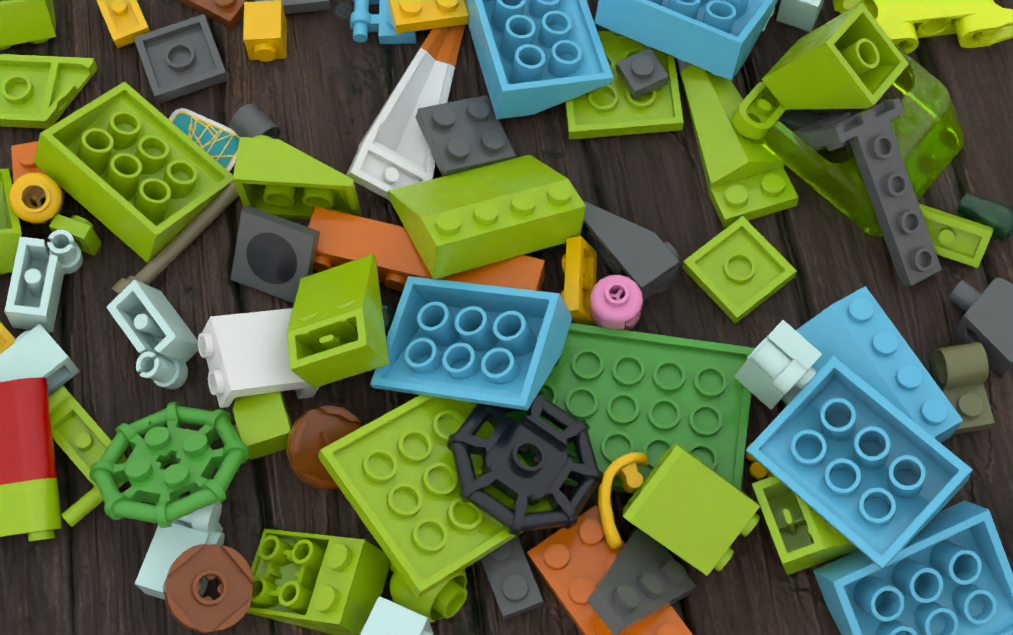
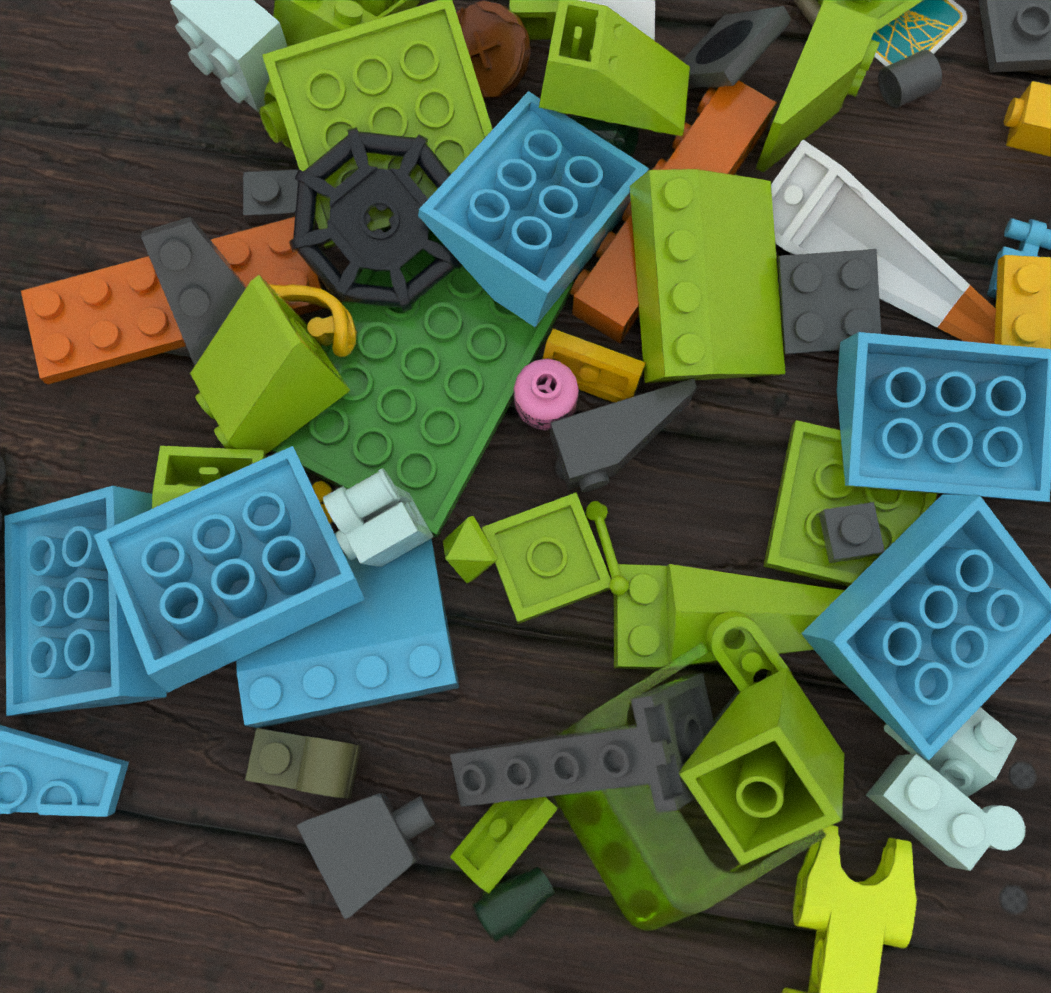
camera: 105 degrees right, 10 degrees up
none -> lime slope [443,516,498,583]
none -> lime hinge [586,501,629,595]

